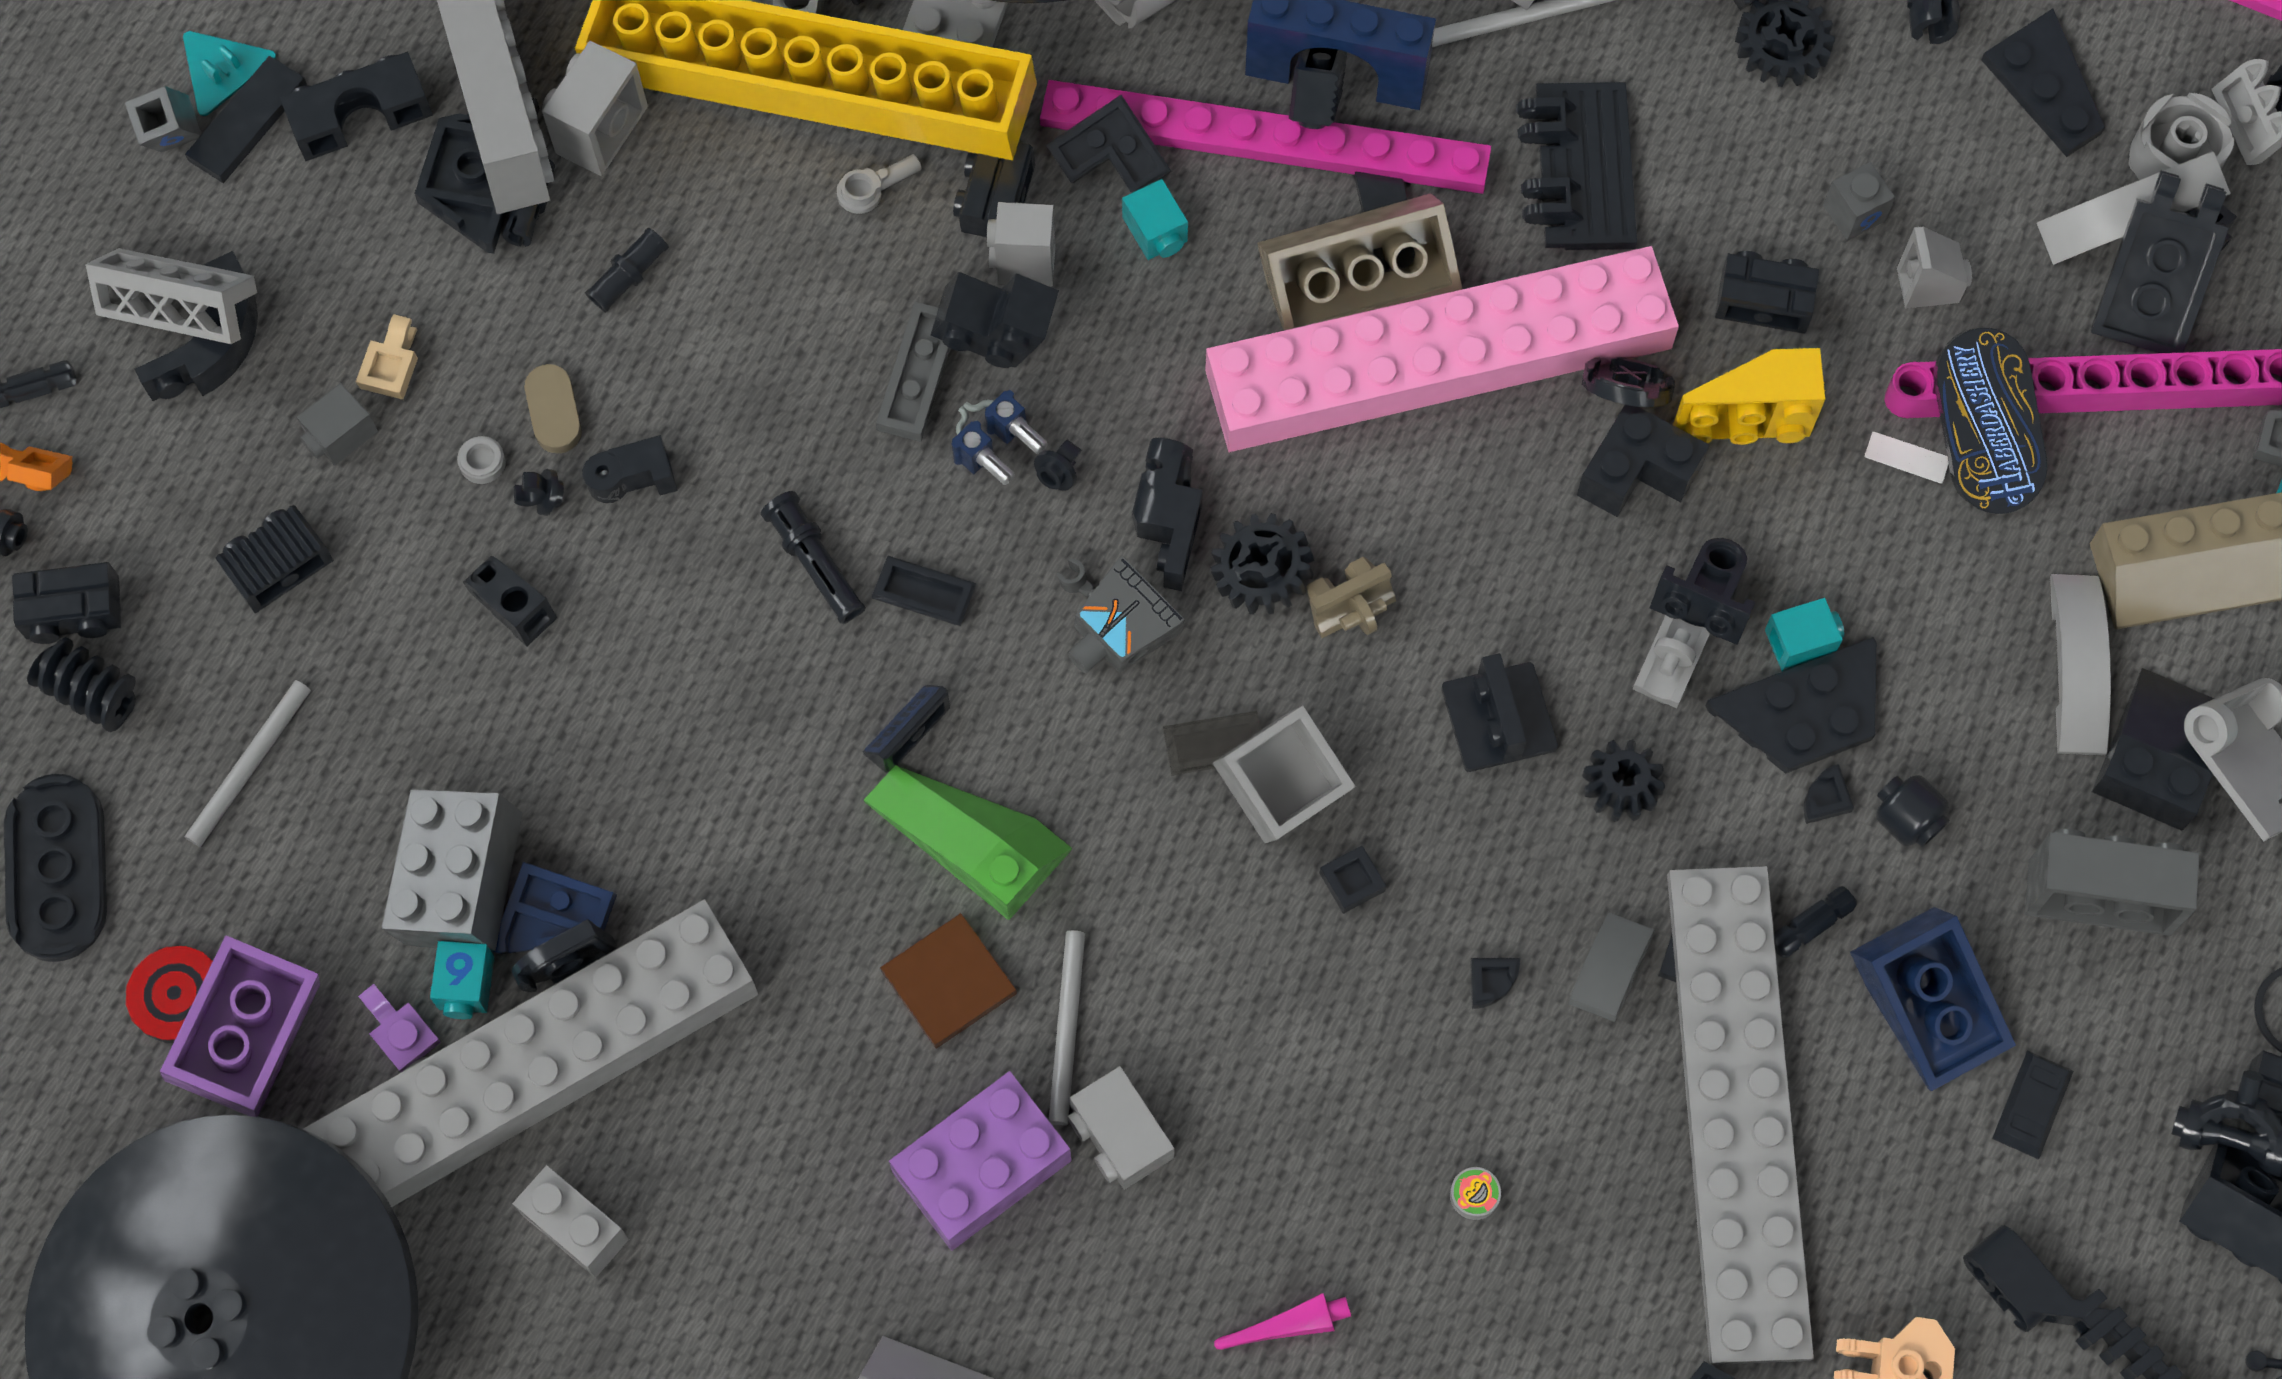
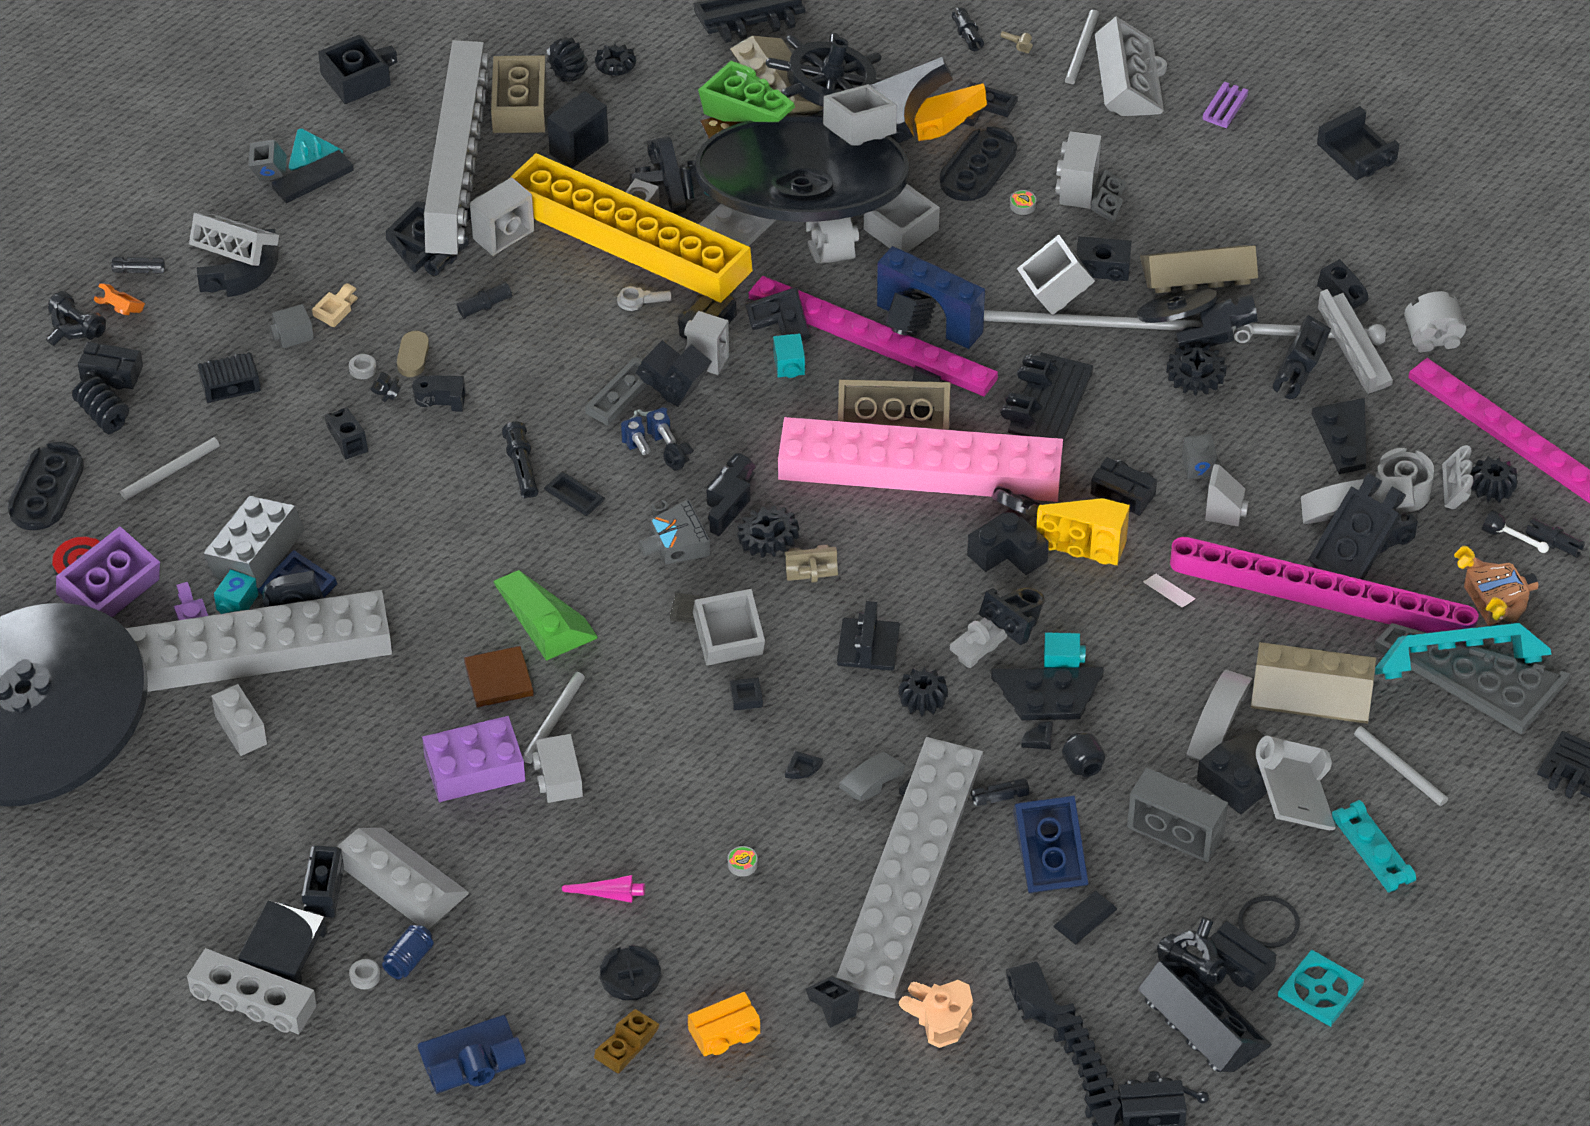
camera: 20 degrees right, 20 degrees down
black arch [280,51,433,162] -> none
black slope [863,685,950,774] -> none
black tile [1933,328,2047,514] -> none

